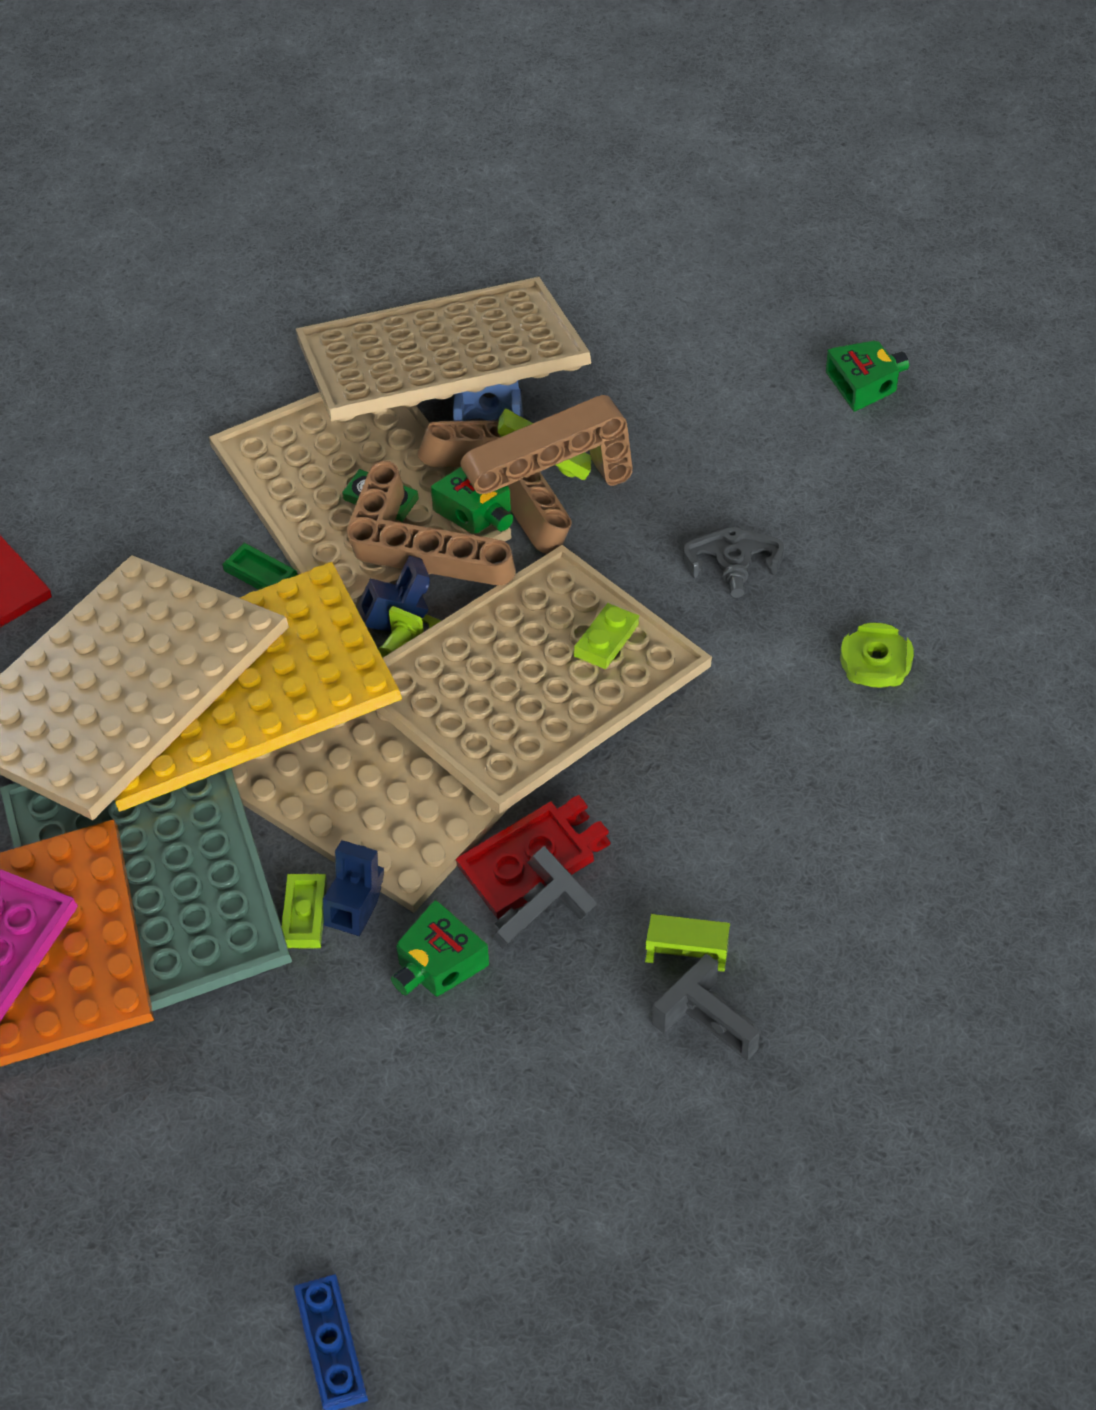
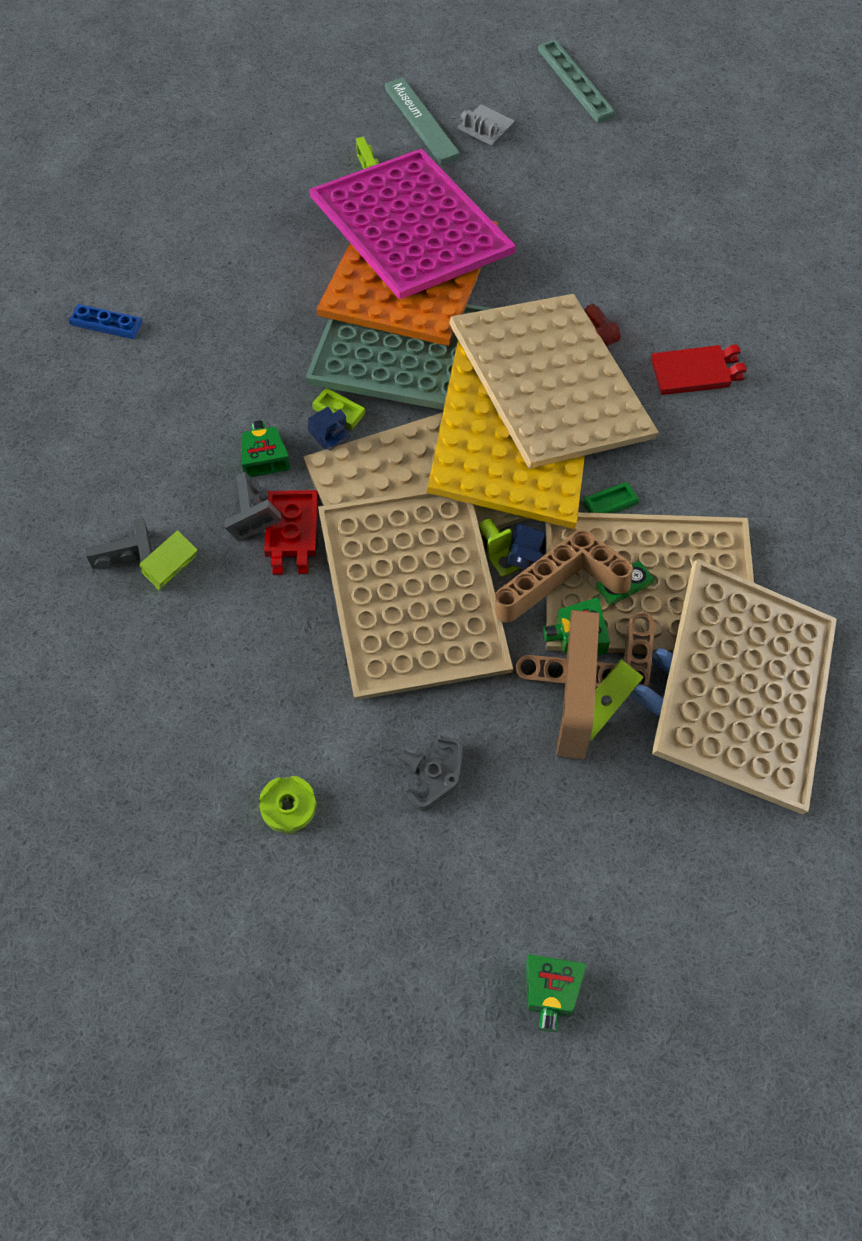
camera: 120 degrees right, 10 degrees up
lime plate [574,603,639,669] -> none

